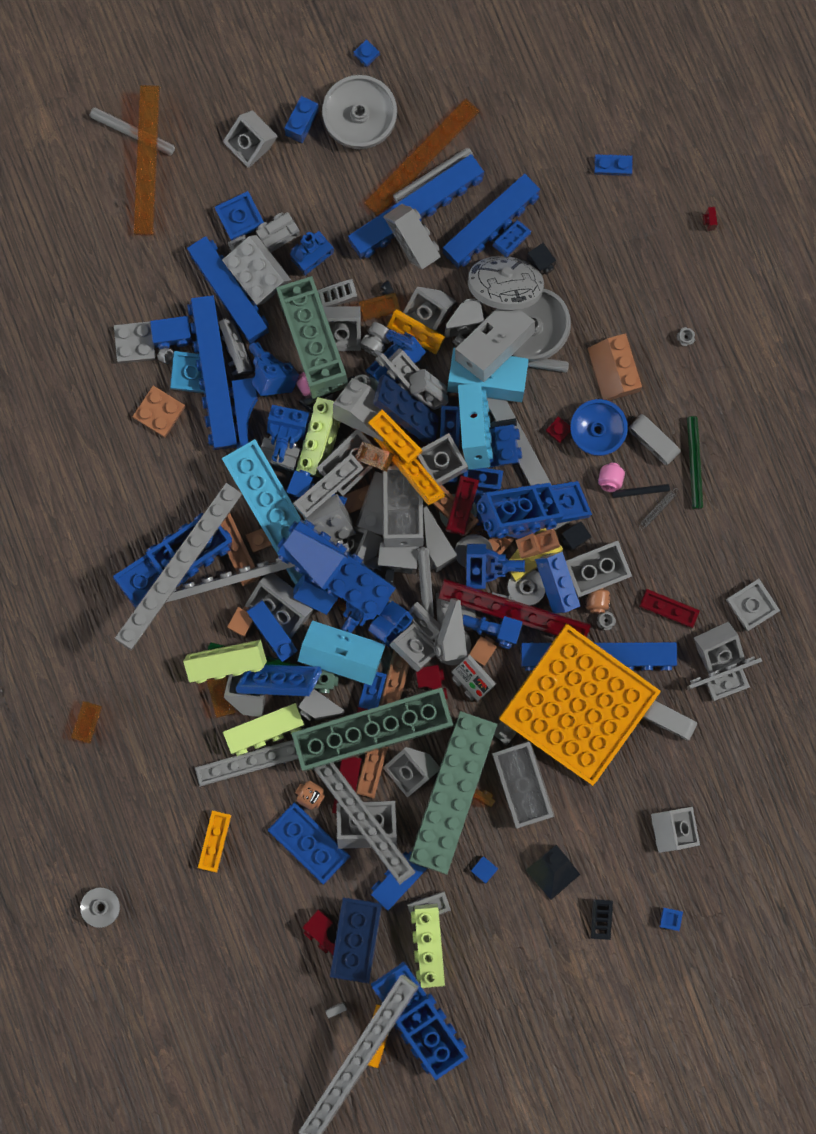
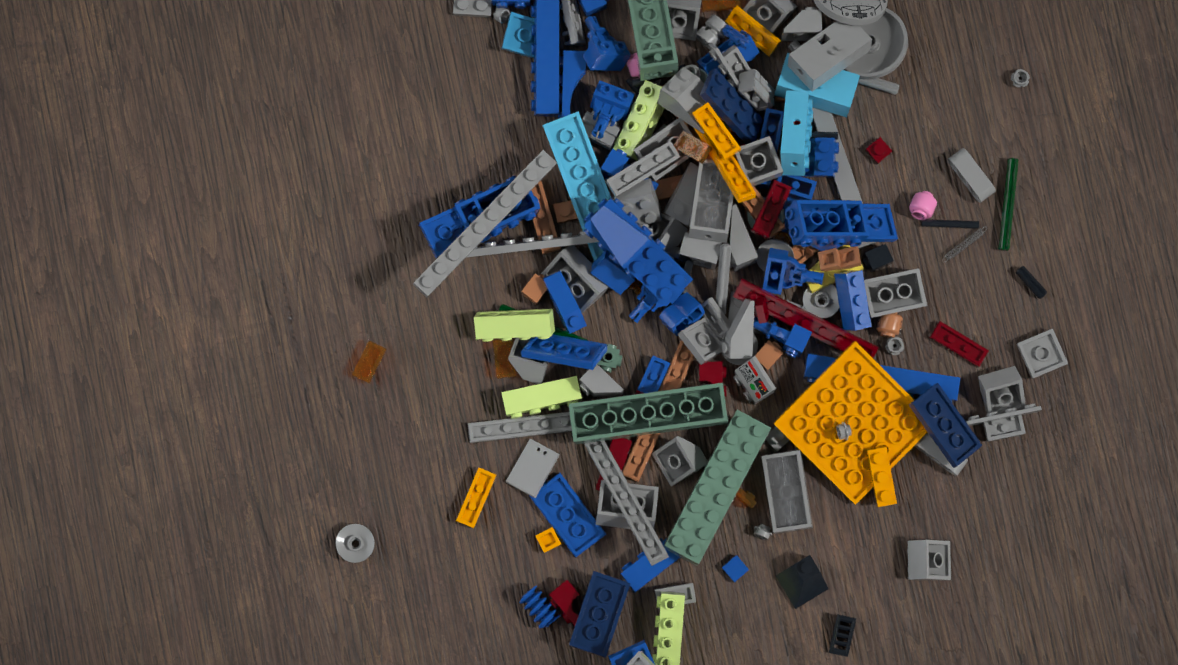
camera: 10 degrees right, 0 degrees up
nougat plate [133,386,186,438] -> none
nougat head [295,781,325,810] -> none
medium azure brick [298,621,386,686] -> none
blue dish [570,399,628,456] -> none
nougat slope [587,333,642,401] -> none
blue plate [659,907,683,931] -> none
none -> light grey container [506,439,560,498]
none -> blue piece [519,585,561,629]
none -> light orange plate [535,527,561,553]
none -> dark red plate [754,297,769,324]
none -> light grey plate [754,524,772,540]
none -> light grey plate [836,422,852,441]
none -> light orange plate [867,446,897,507]
none -> dark blue plate [909,383,982,468]
none -> black axle [1016,266,1047,299]

